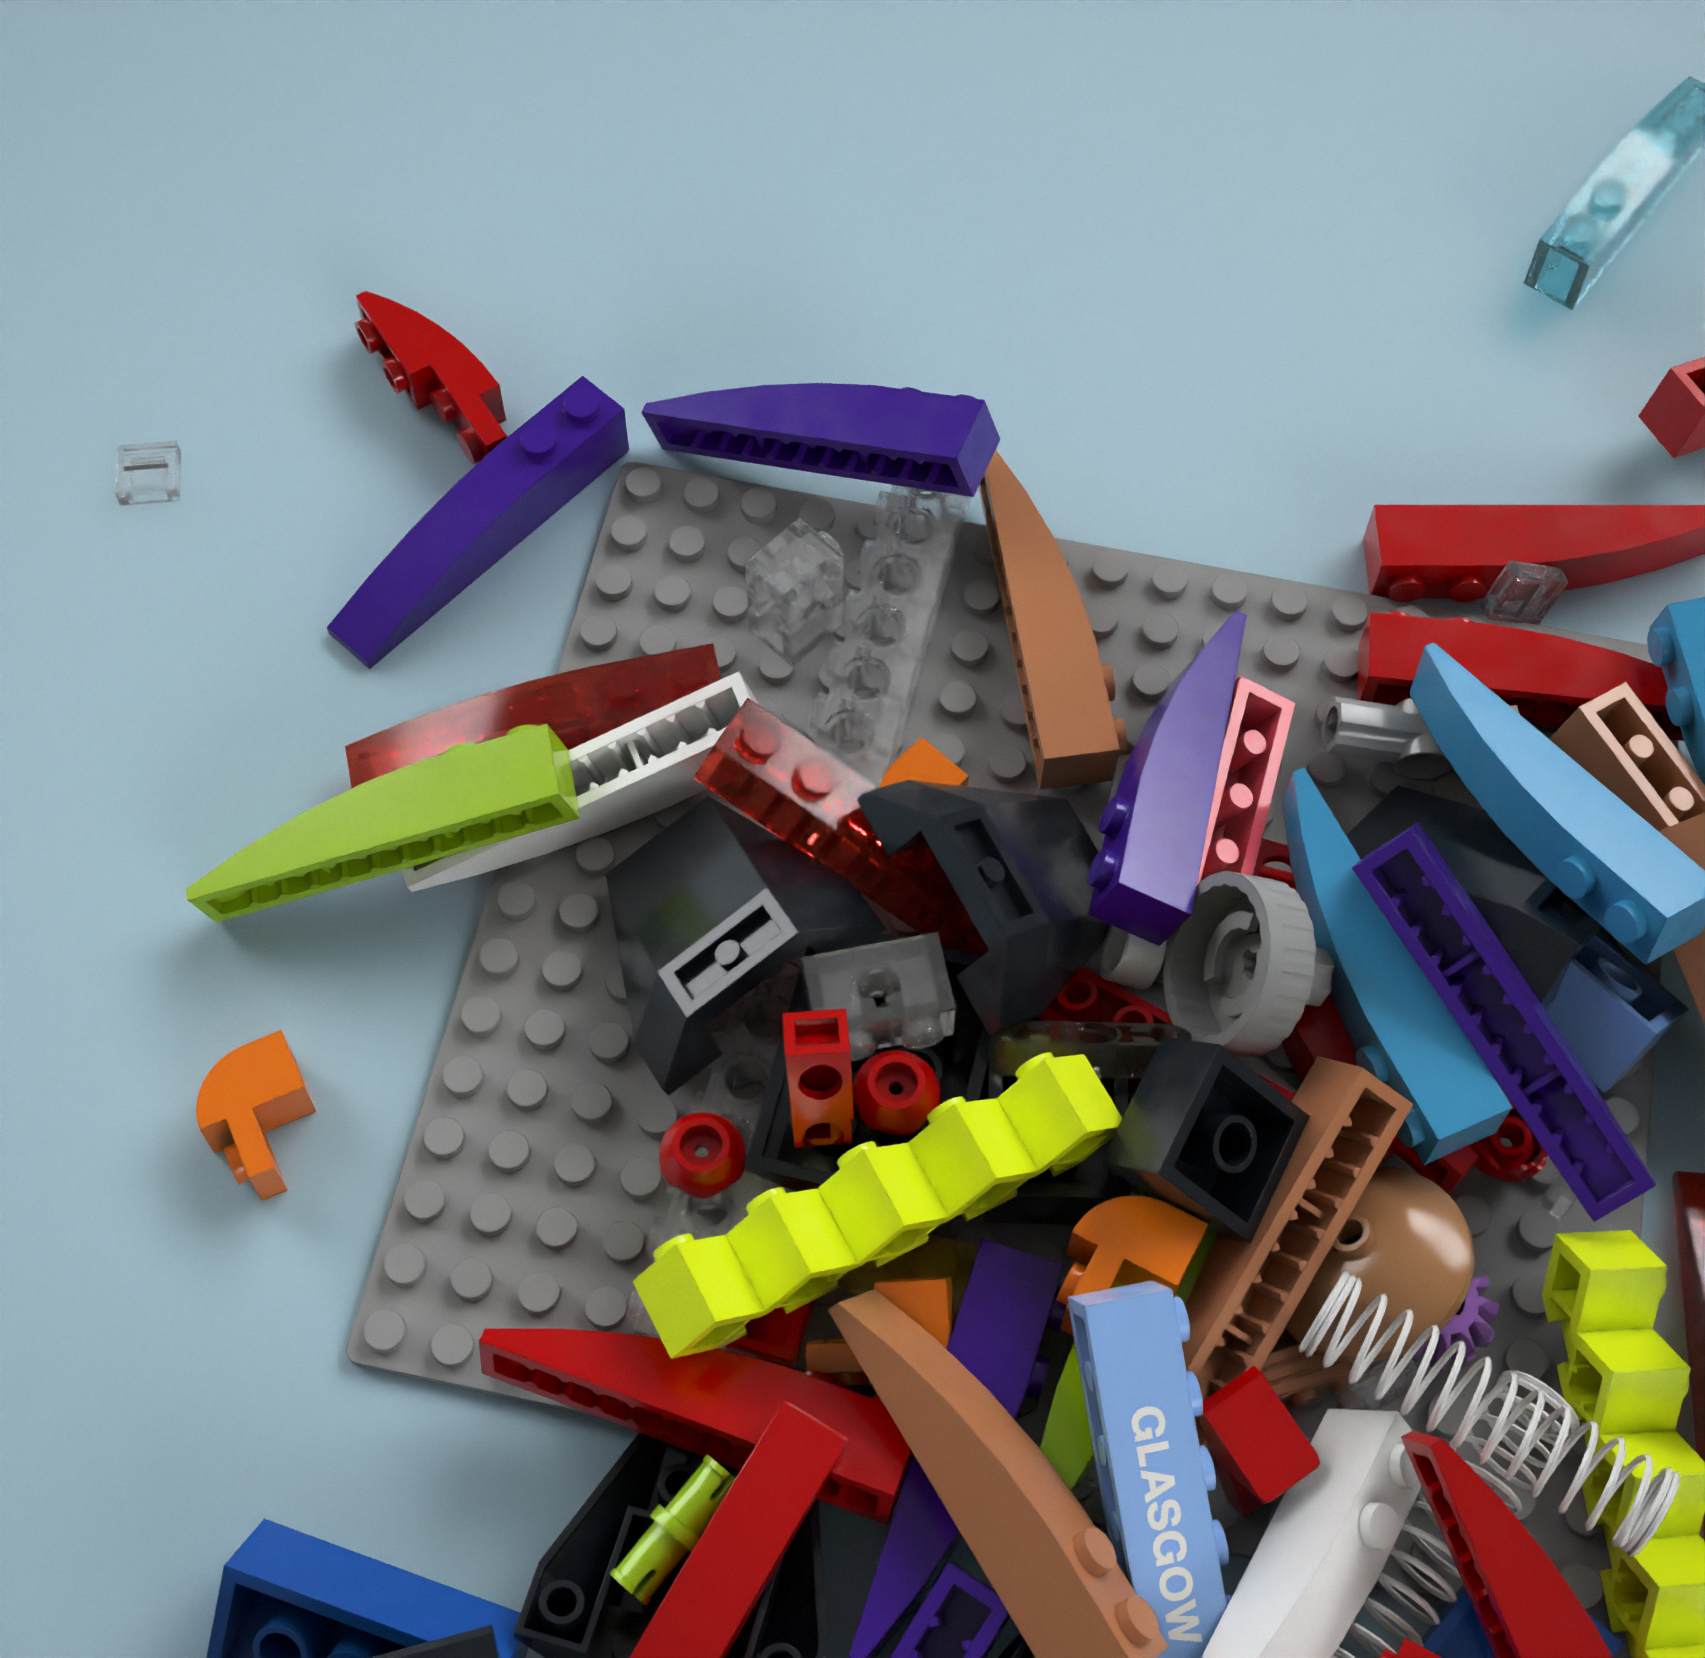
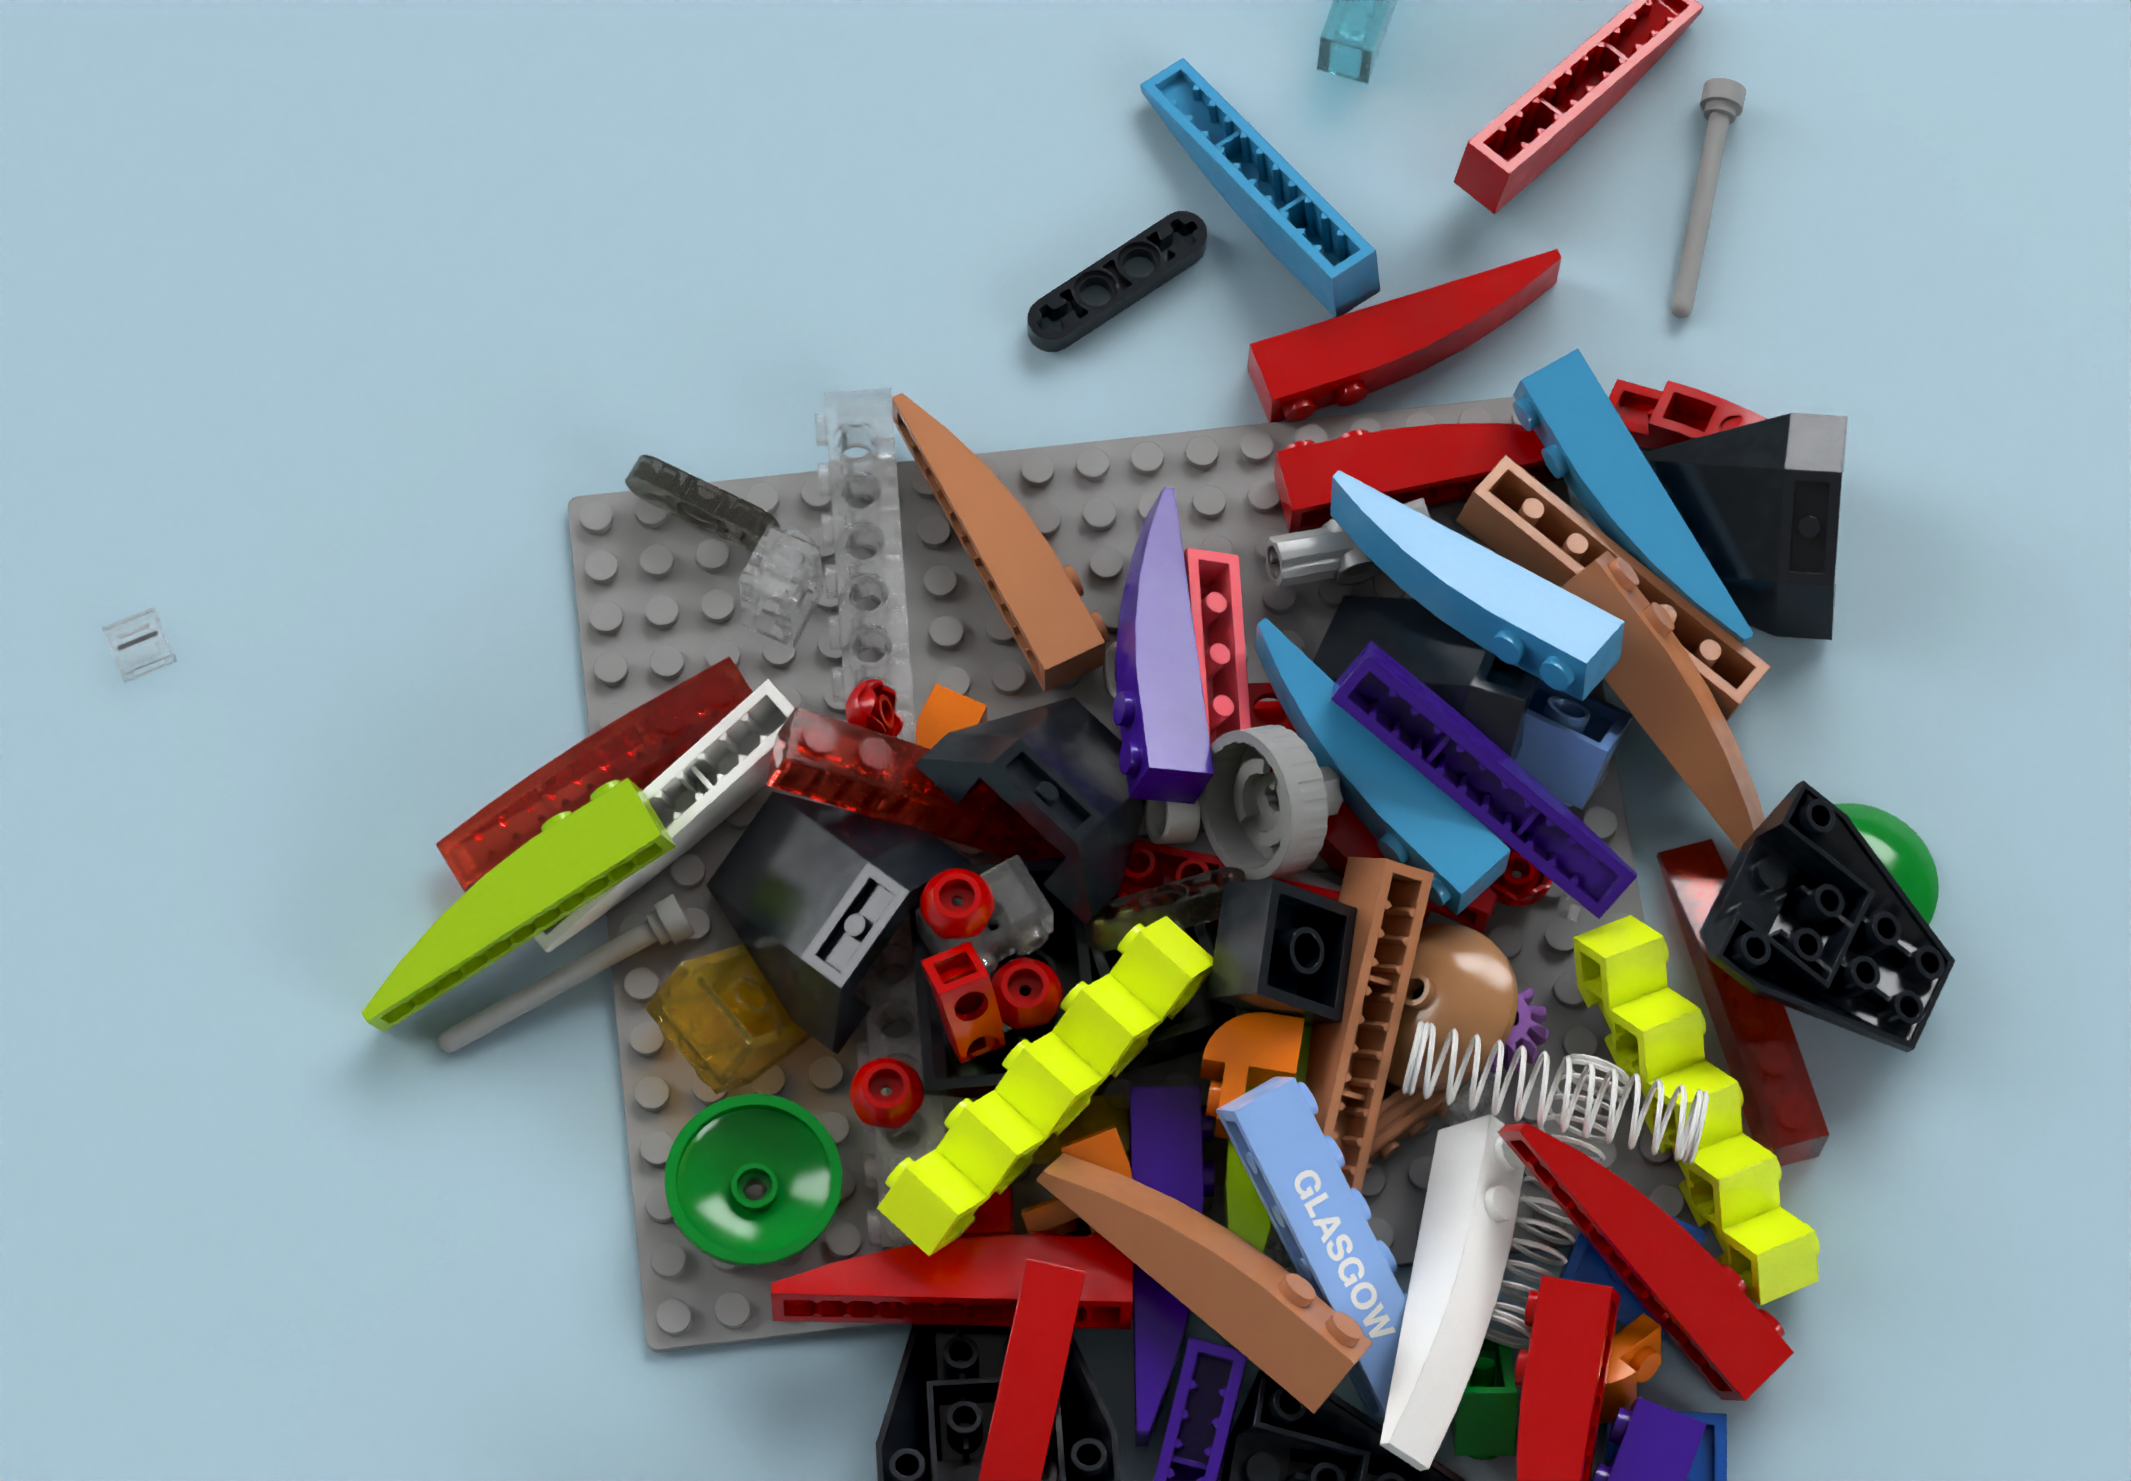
camera: 20 degrees left, 5 degrees up
orange brick [196,1030,316,1201] -> none
dark purple slope [327,376,629,669] -> none
red slope [355,291,507,464] -> none
lime pin [609,1455,736,1606] -> none
dark purple slope [641,383,1000,497] -> none
red slope [1199,1365,1320,1518] -> none
clear tile [1480,560,1568,625] -> none
none -> light grey piece [438,894,695,1053]
none -> clear smoke beam [625,455,781,554]
none -> clear yellow slope [645,944,812,1094]
none -> green dish [664,1094,843,1267]
none -> red plate [845,679,903,749]
none -> red plate [920,868,995,940]
none -> black beam [1027,211,1207,352]
none -> dark azure slope [1140,58,1380,317]

